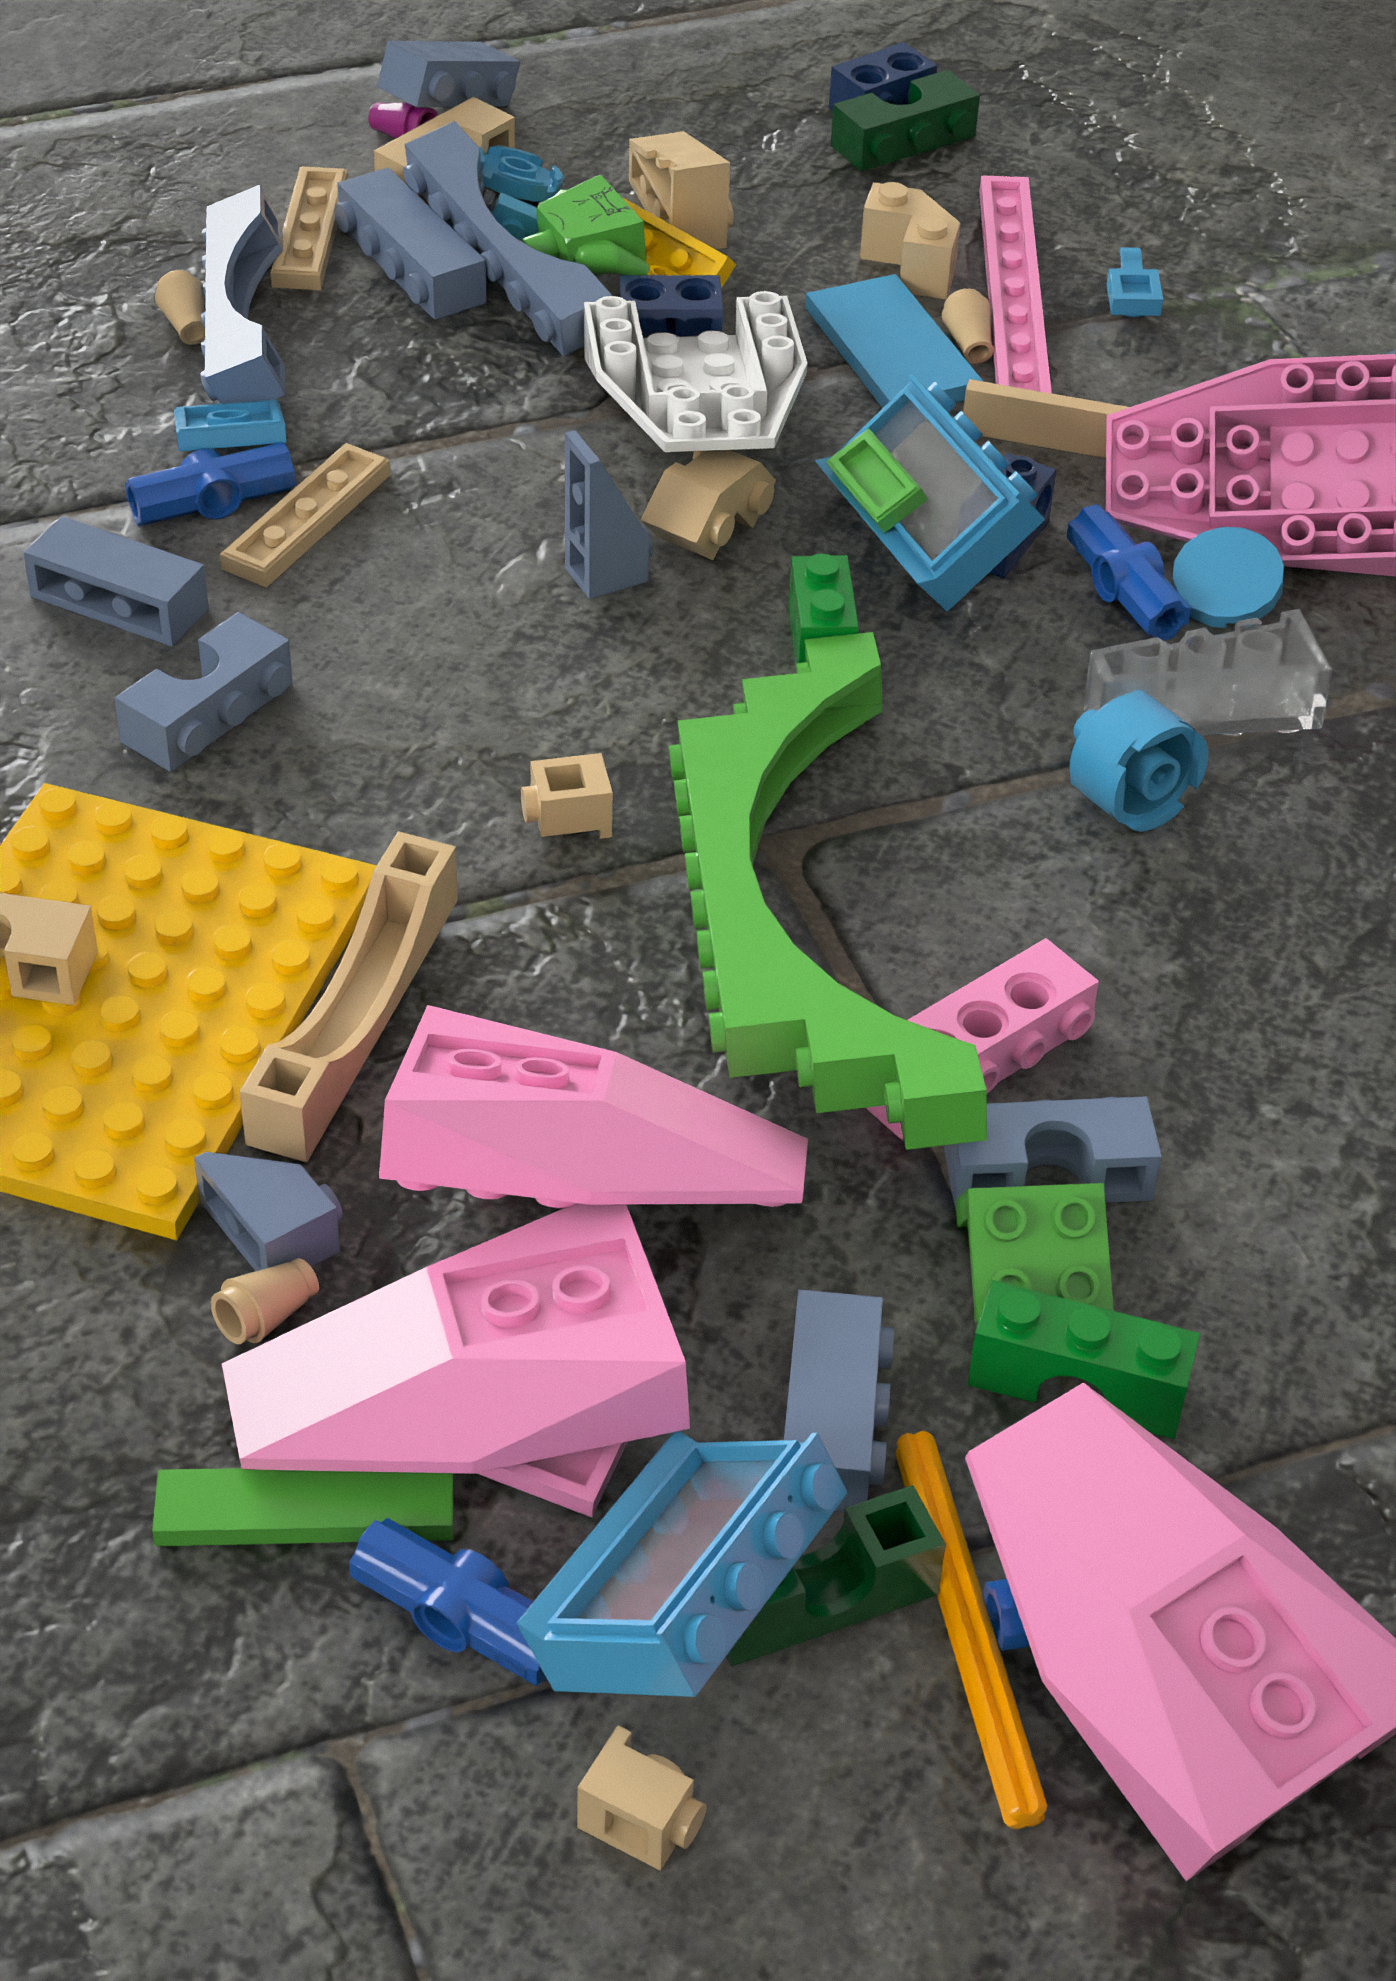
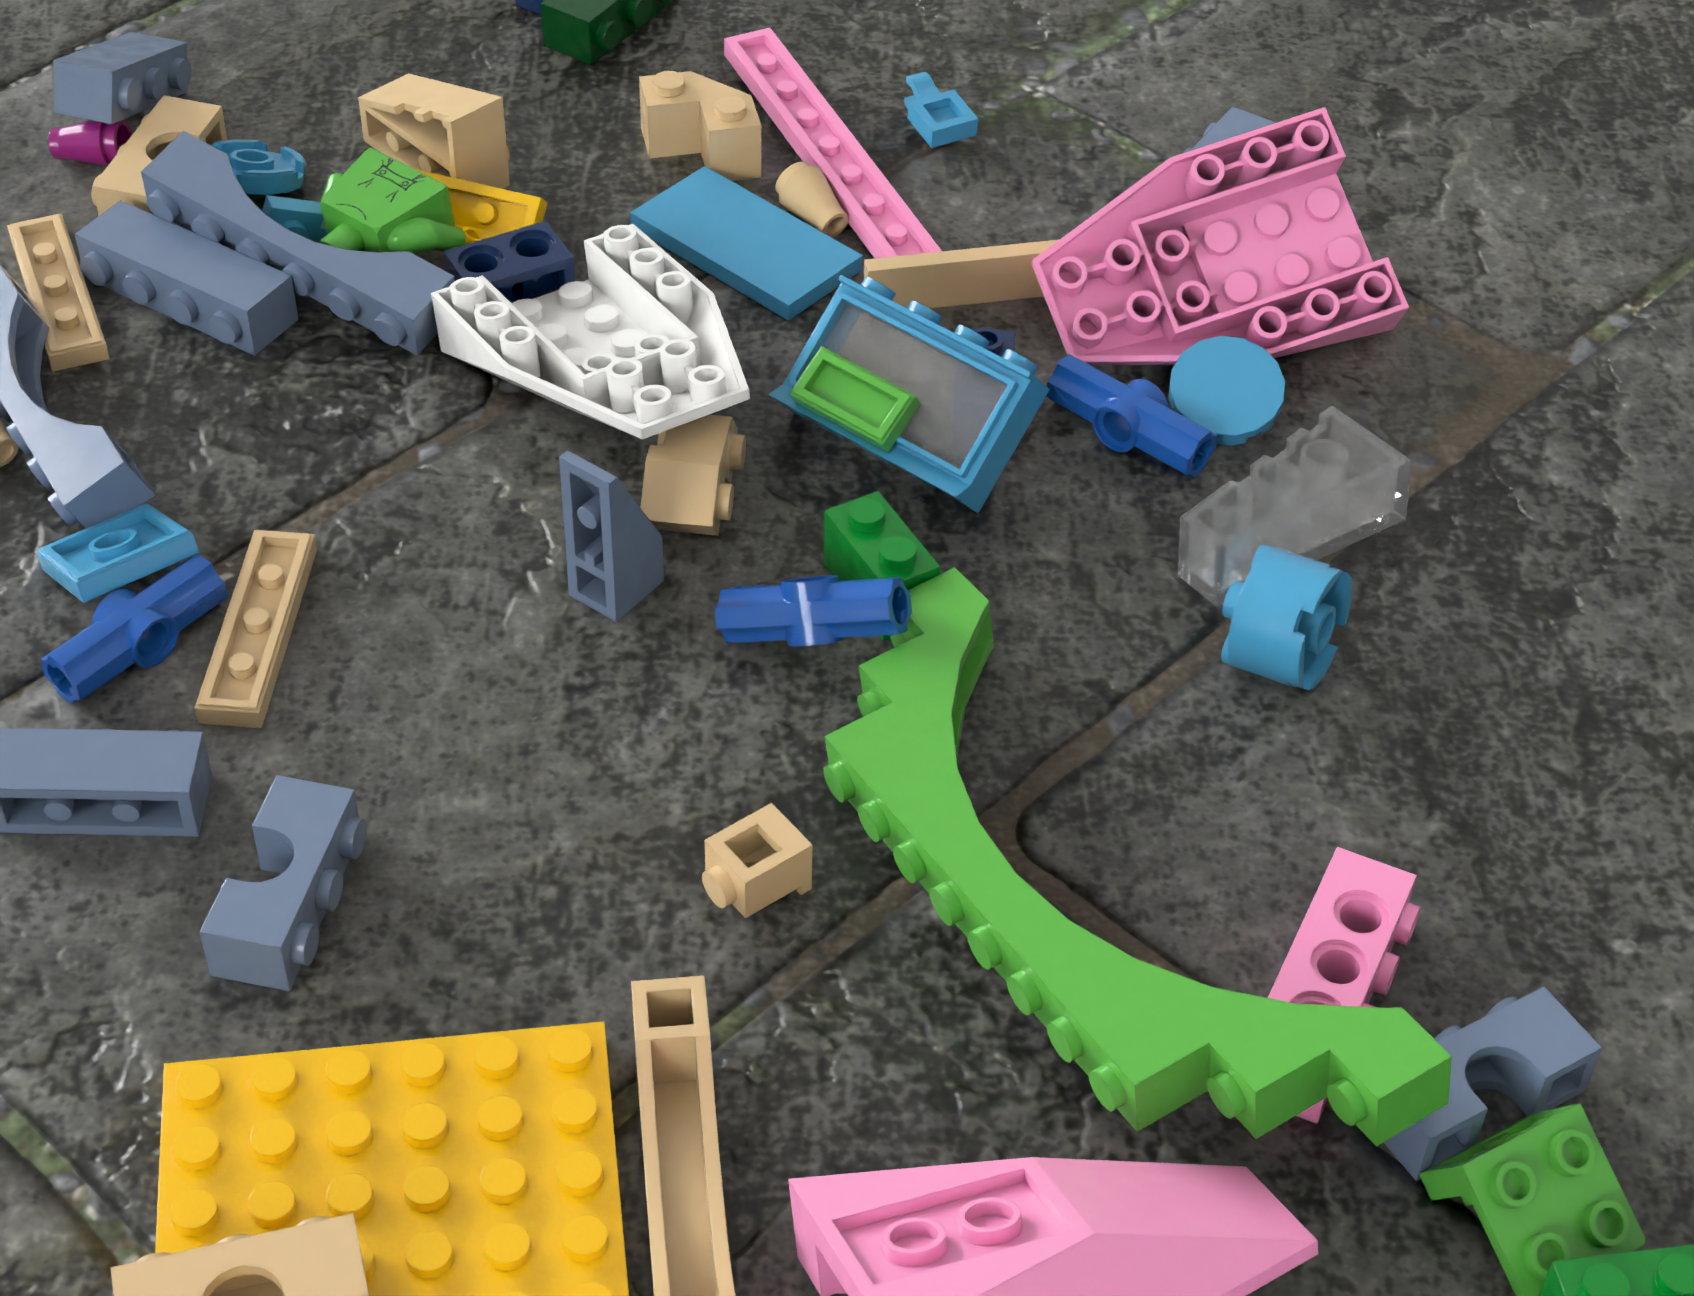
camera: 25 degrees left, 0 degrees up
none -> blue piece [715,575,912,646]

